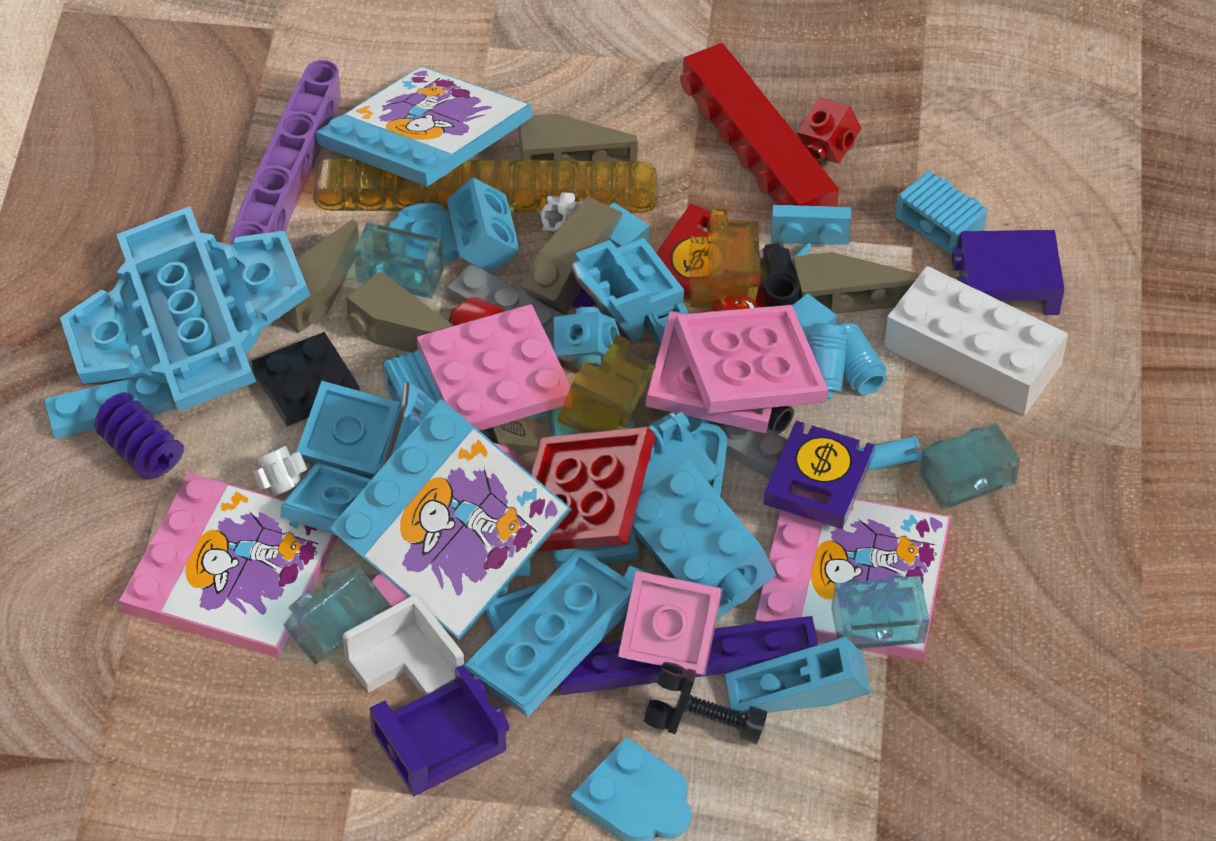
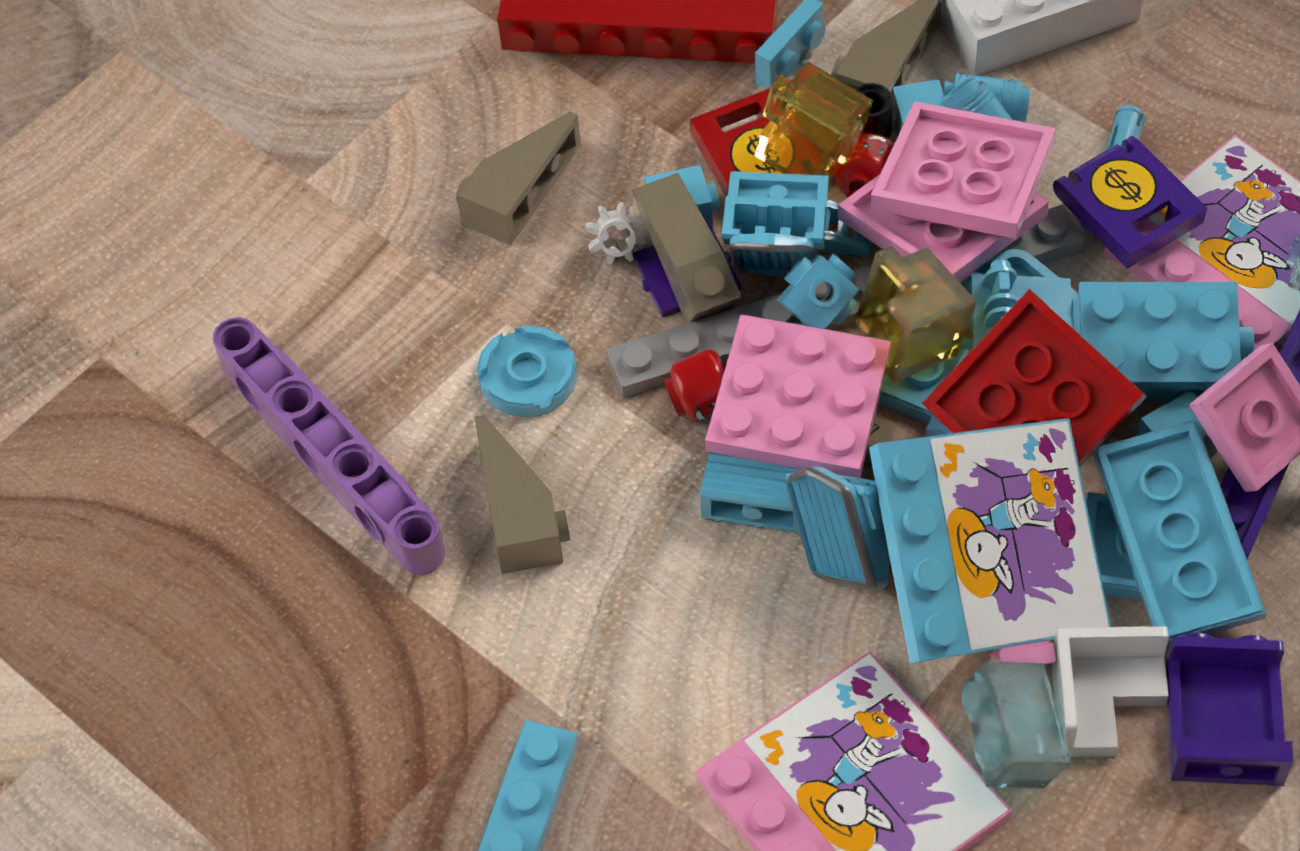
camera: 50 degrees left, 5 degrees up
medium azure plate [60,206,311,412] -> none
dark purple piece [94,392,184,479] -> none
black plate [252,332,360,427] -> none
white gear [252,445,308,496] -> none
medium azure tile [280,462,371,535] -> none
medium azure plate [296,381,399,479] -> none
clear yellow beam [313,159,658,213] -> none
plate [316,66,532,187] -> none
dark tan slope [346,271,453,353] -> none
clear light blue brick [354,222,444,299] -> none
medium azure brick [446,177,520,274] -> none
clear light blue brick [920,423,1020,510] -> none

